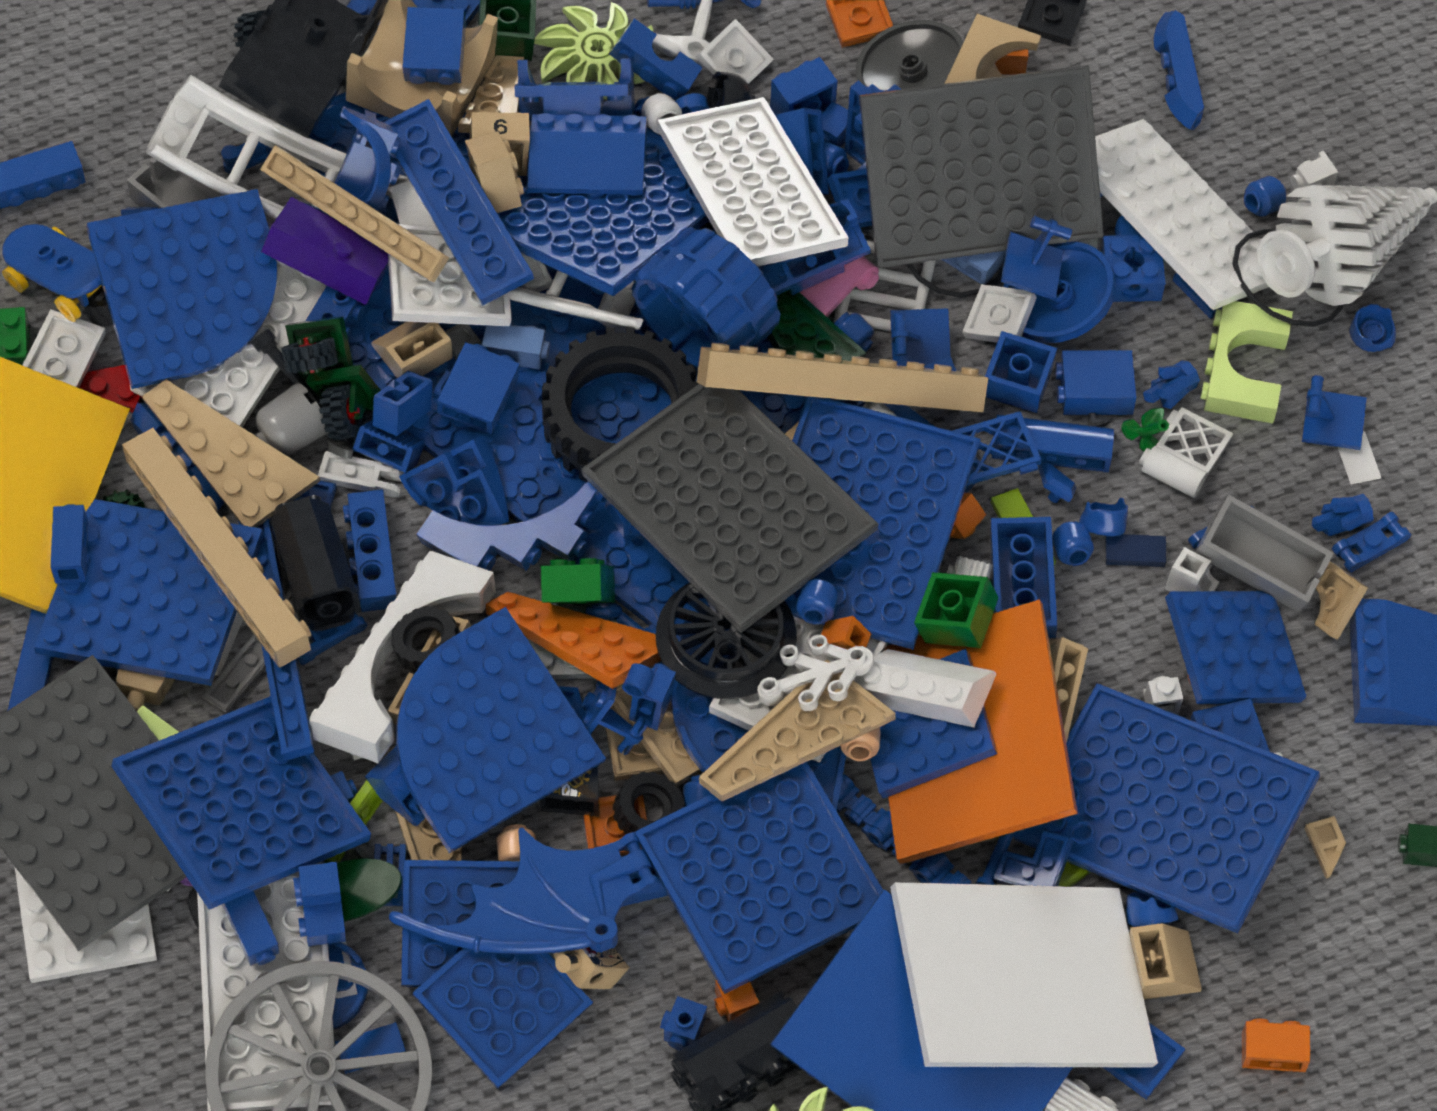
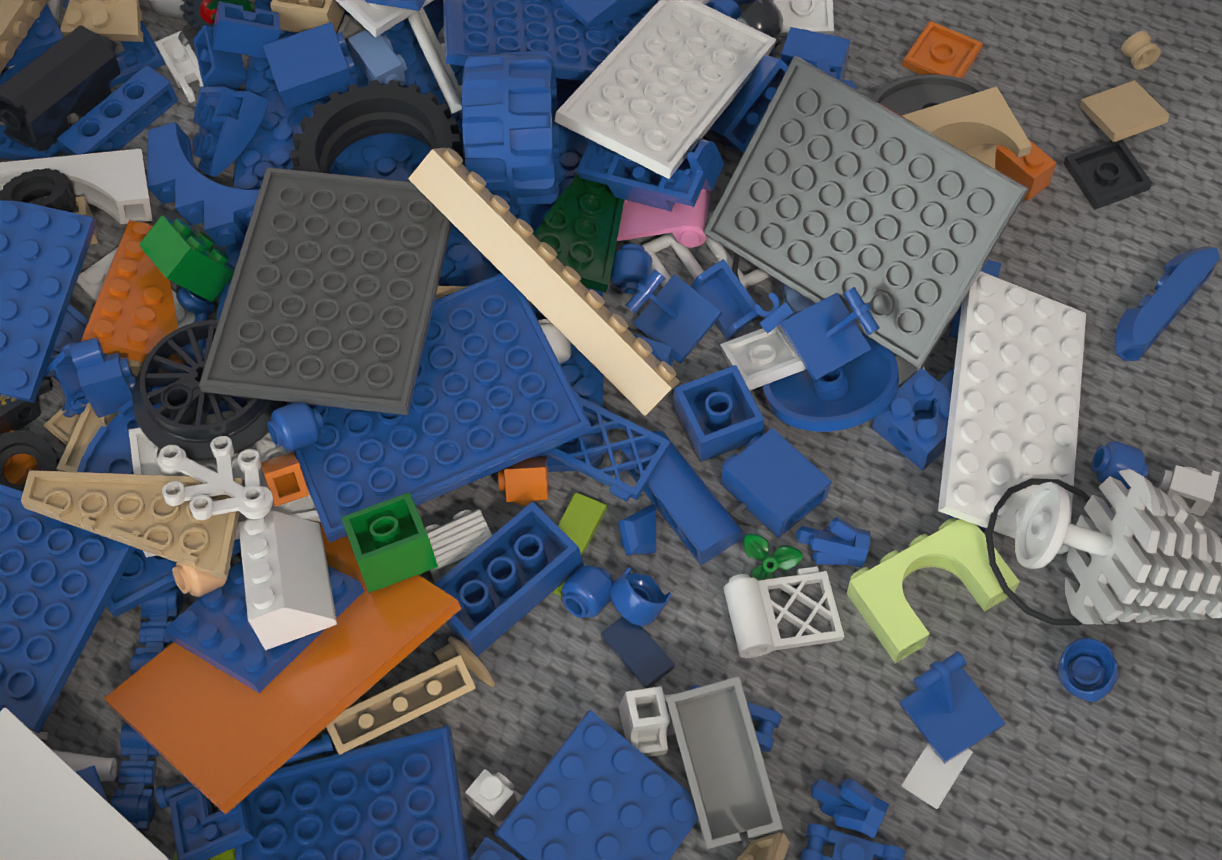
camera: 55 degrees right, 0 degrees up
none -> blue panel [690,259,759,340]
none -> blue tile [755,293,796,334]

